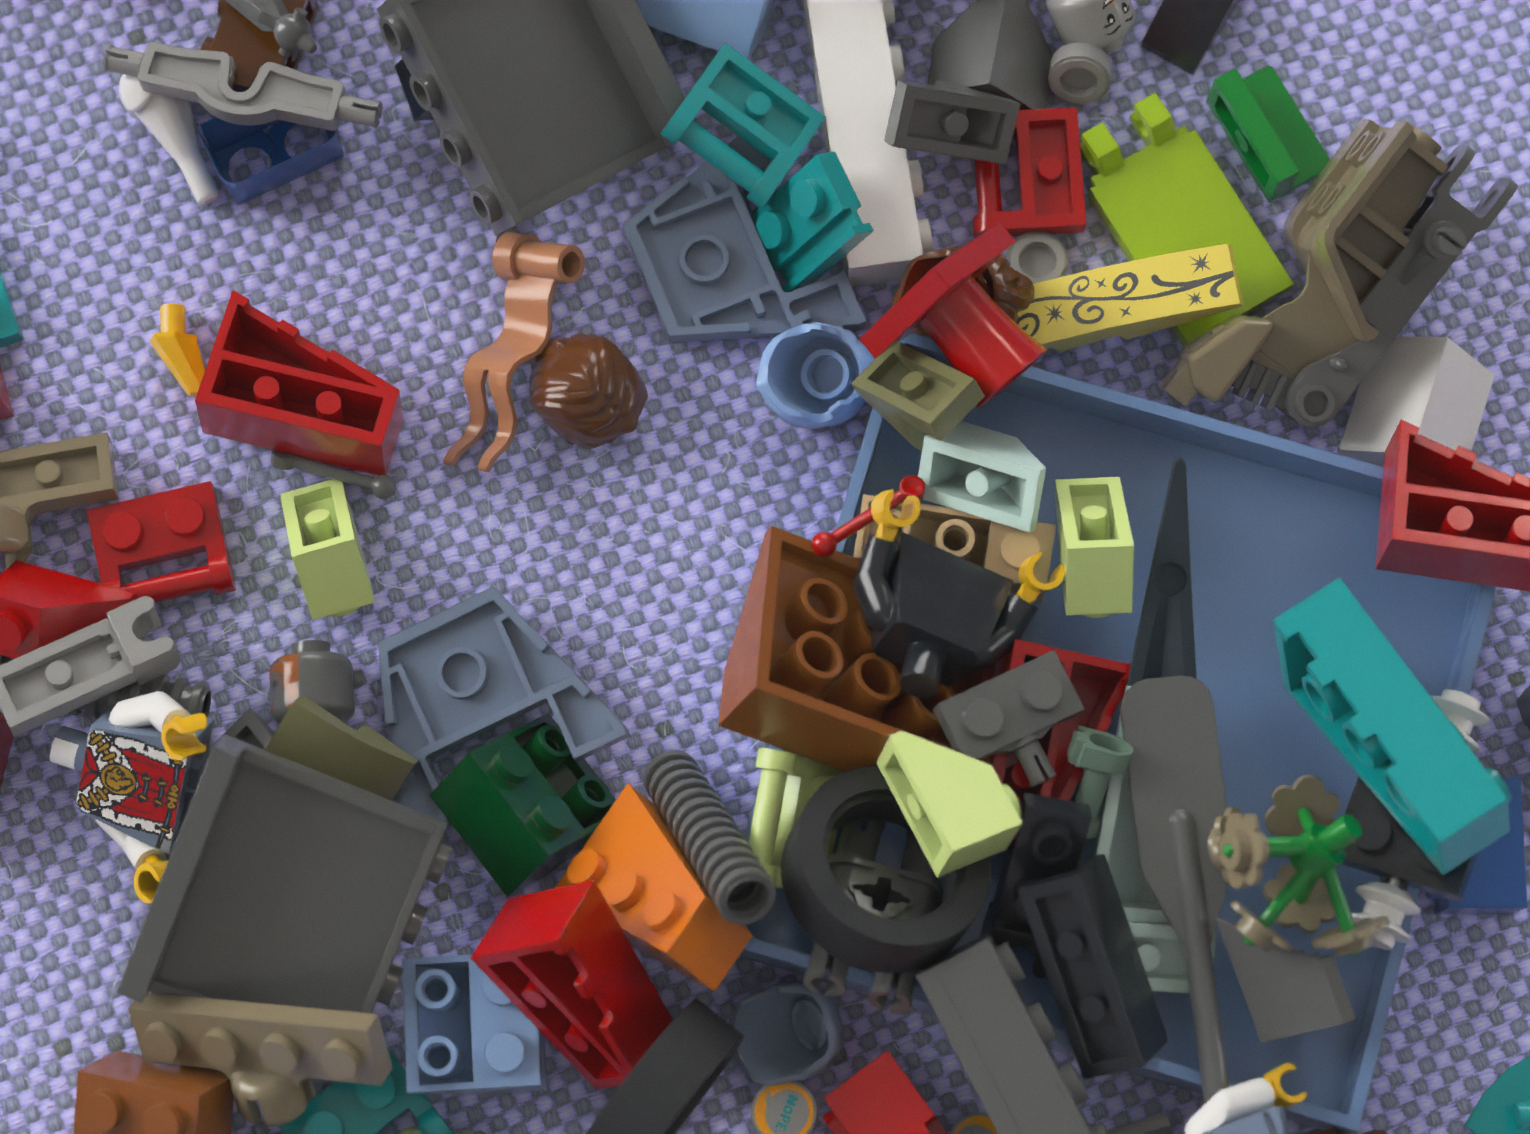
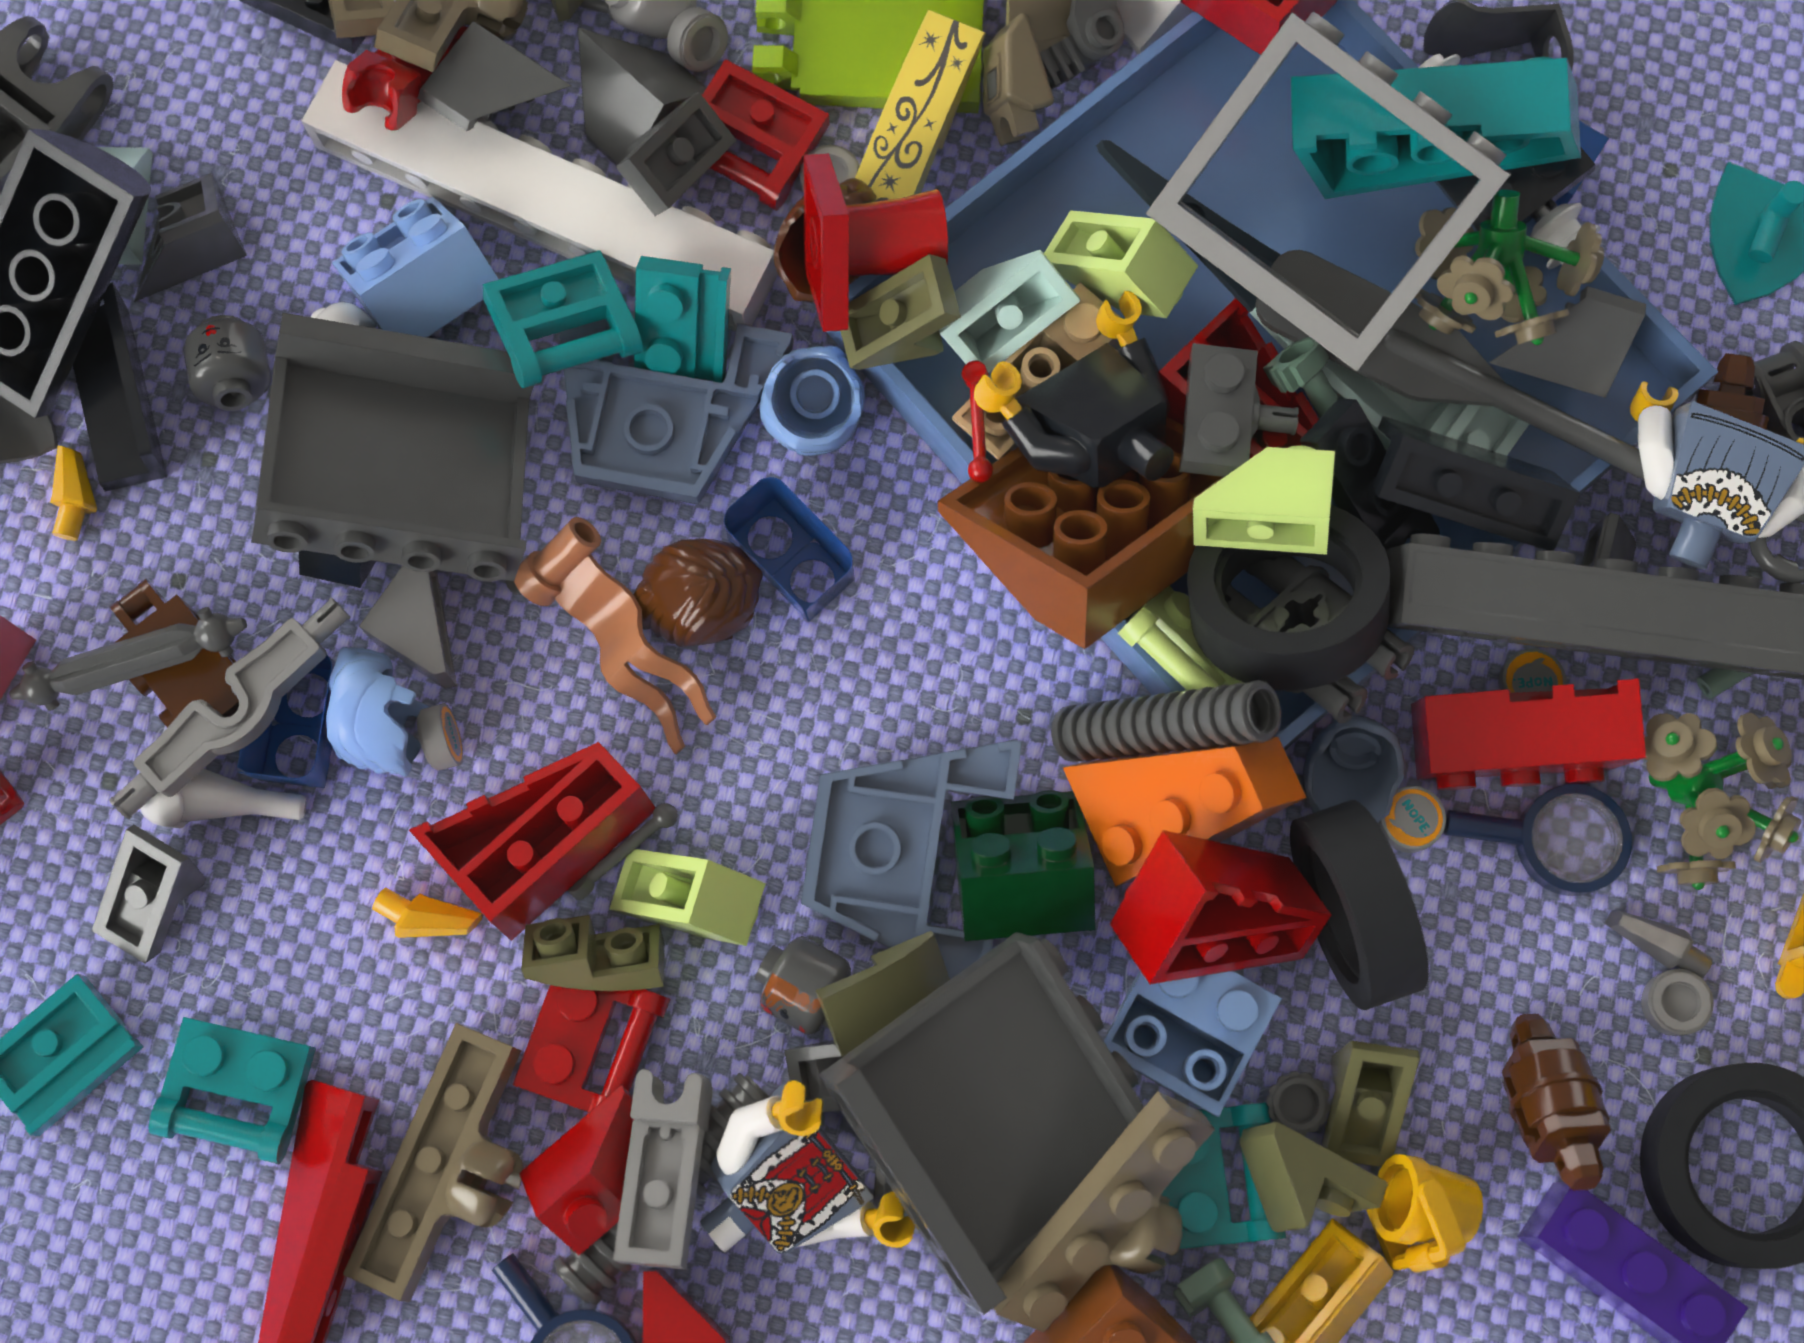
camera: 55 degrees left, 0 degrees up
none -> dark grey slope [91,825,206,964]
none -> light blue hair [326,647,430,776]
none -> light grey slope [359,565,457,689]
none -> light grey tile [417,703,463,771]
none -> olive slope [521,915,665,991]
none -> blue piece [724,477,855,622]
none -> light grey window [1145,11,1510,372]

